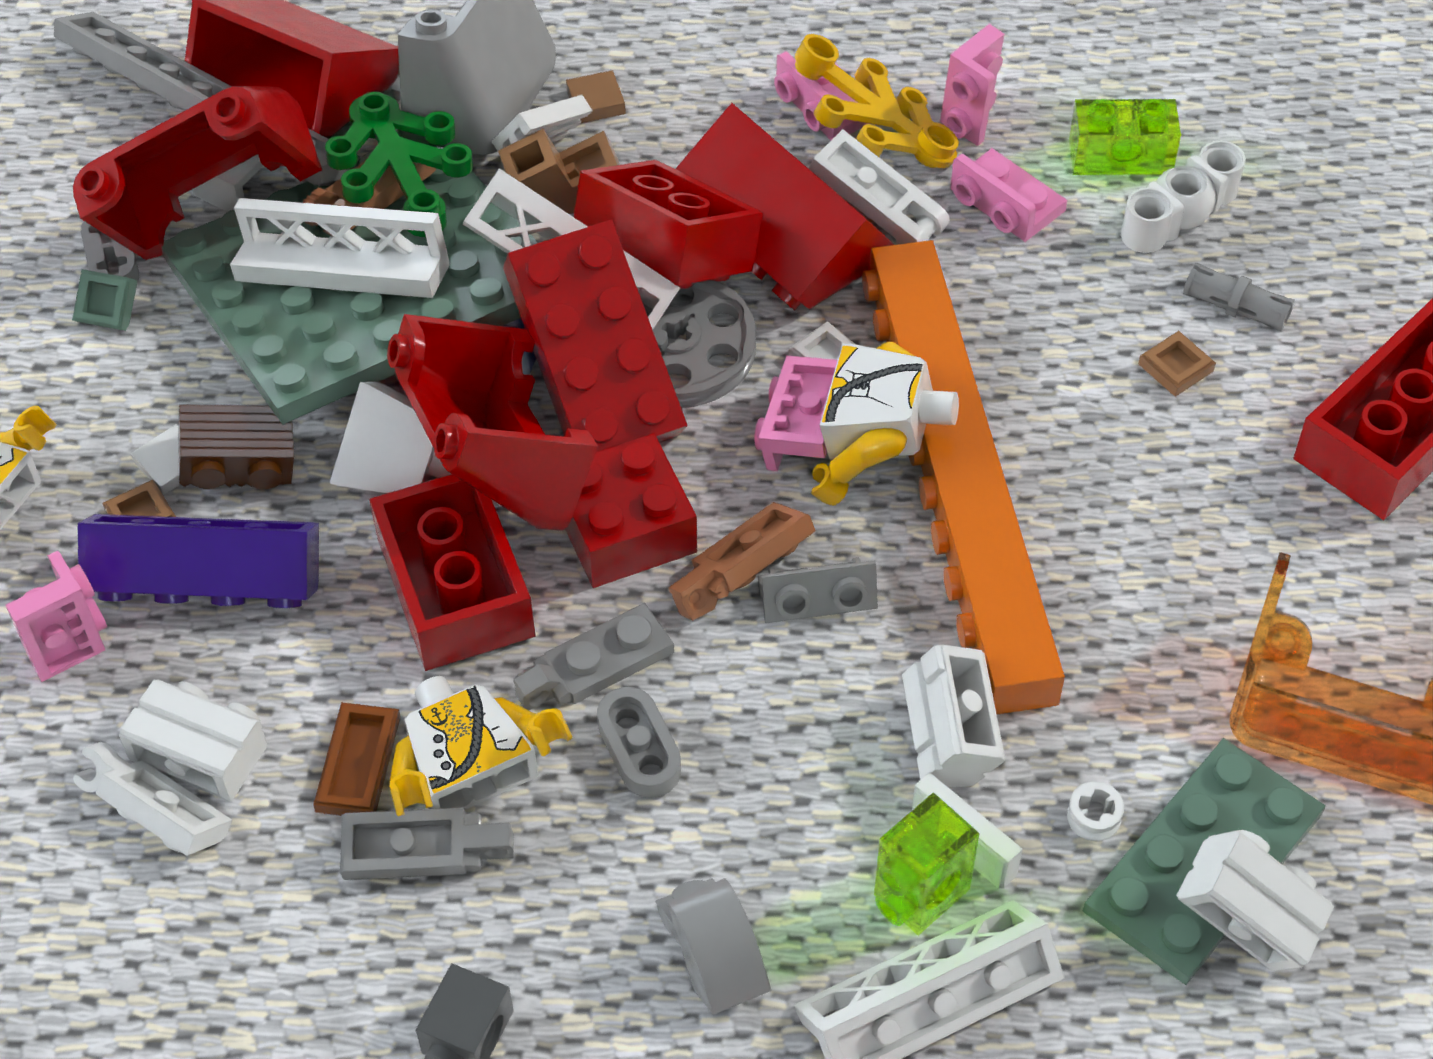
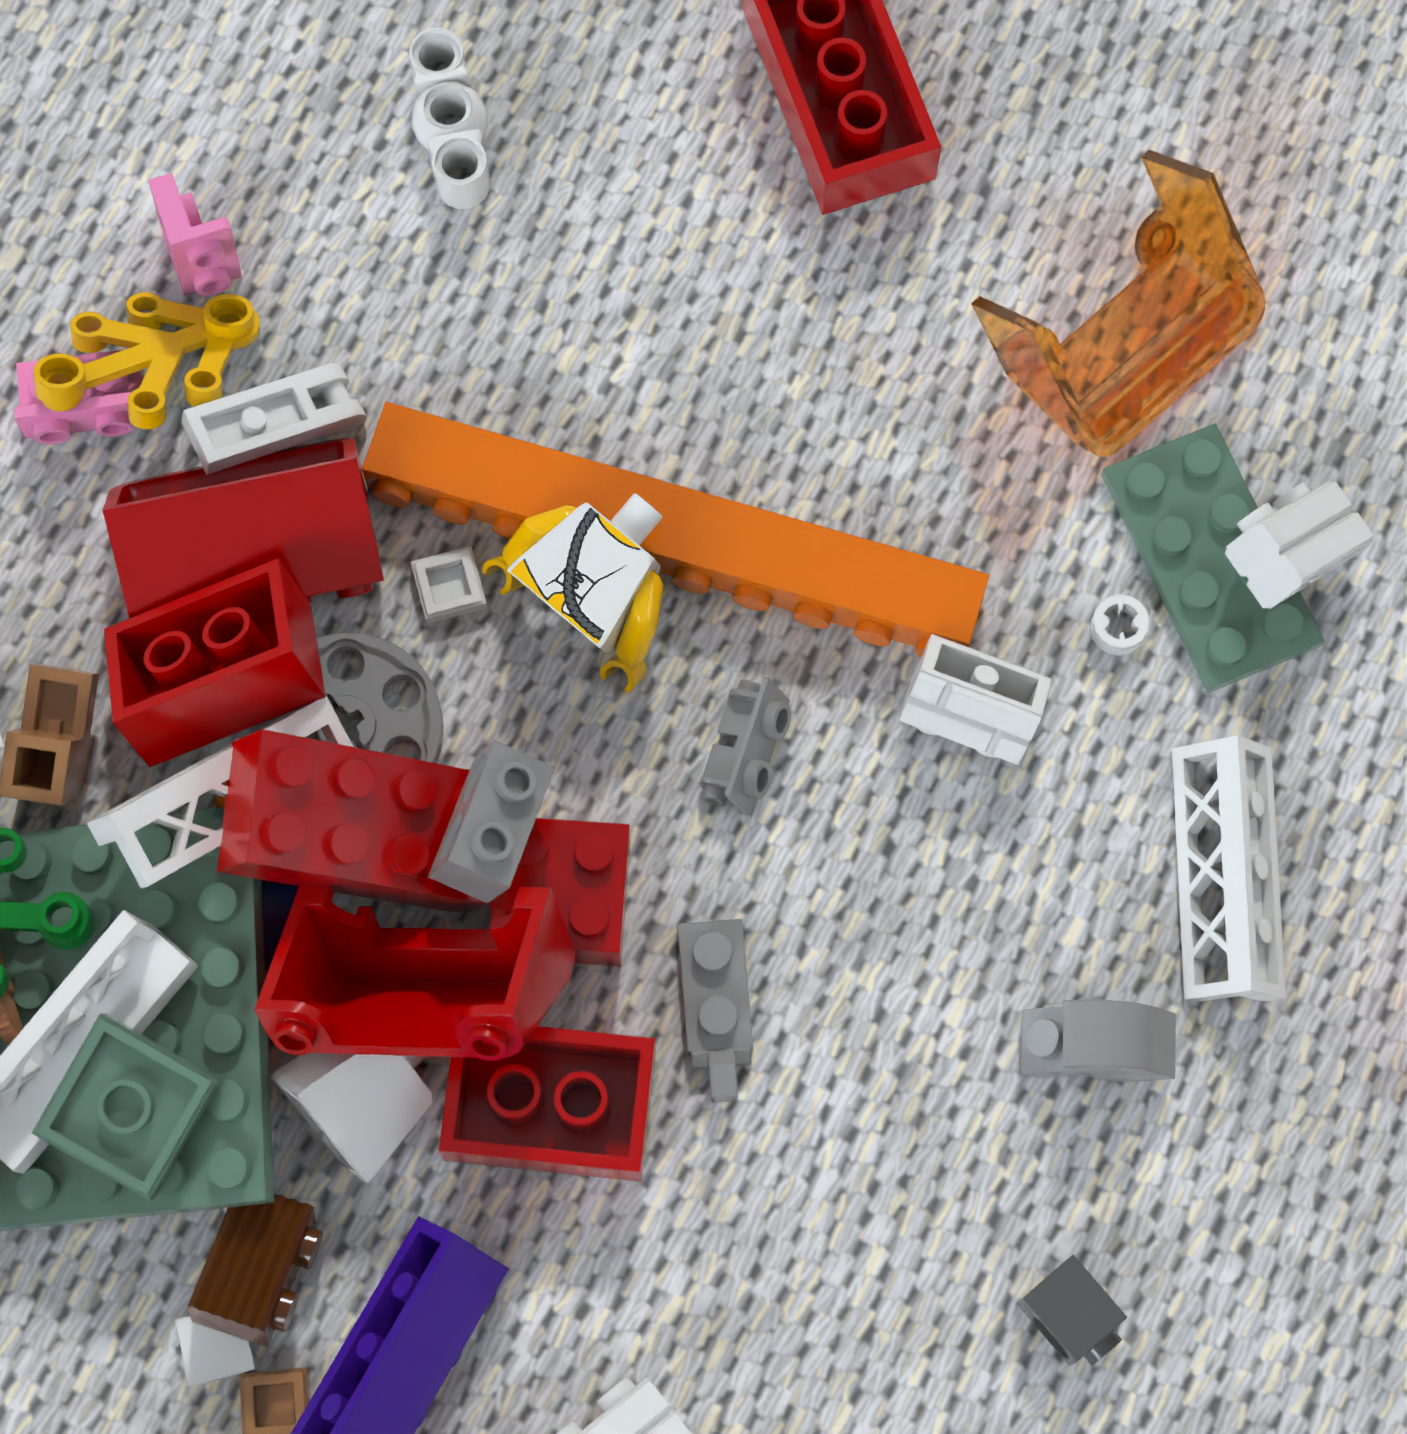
camera: 65 degrees left, 20 degrees up
dark orange tile [313,702,401,816] -> none
light grey hinge [340,808,514,880] -> none
torso [389,676,573,817] -> none
light grey plate [597,687,681,798] -> none
nougat hinge [668,502,816,621] -> none
bright pink bracket [754,355,838,472] -> none
clear neon green brick [874,792,980,935] -> none
white tile [912,772,1023,889] -> none
bright pink bracket [950,148,1067,242] -> none
clear neon green brick [1069,99,1181,175] -> none
medium nougat tile [1138,331,1216,397] -> none
light grey pin [1183,263,1295,332] -> none
none -> sand green tile [32,1013,222,1200]
none -> light grey brick [428,740,555,903]

